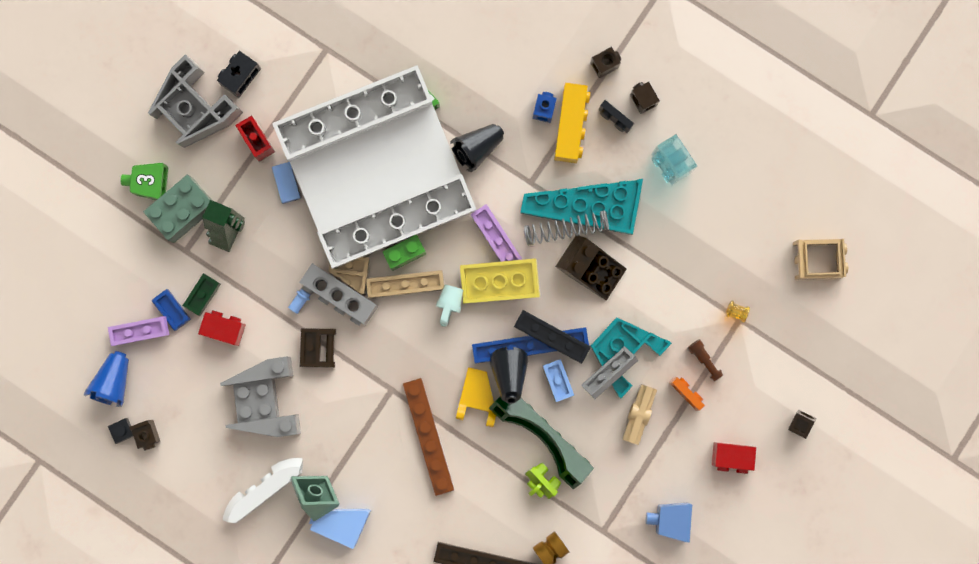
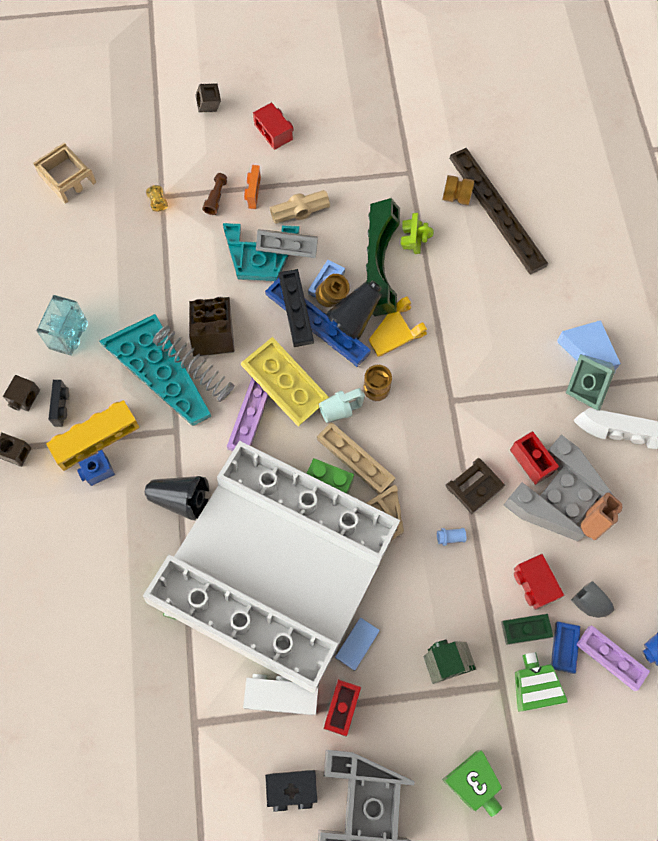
camera: 130 degrees left, 15 degrees down
sand green brick [143,174,212,243] -> none
light grey brick [299,263,378,326] -> none
dark orange plate [403,378,454,496] -> none
medium blue torso [645,503,692,543] -> none
none -> white brick [243,674,319,716]
none -> pearl gold wheel [315,274,350,308]
none -> pearl gold wheel [363,365,392,401]
none -> red brick [510,431,559,485]
none -> bright green torso [515,652,568,712]
none -> dark grey brick [571,581,614,618]
none -> nougat brick [581,492,623,540]

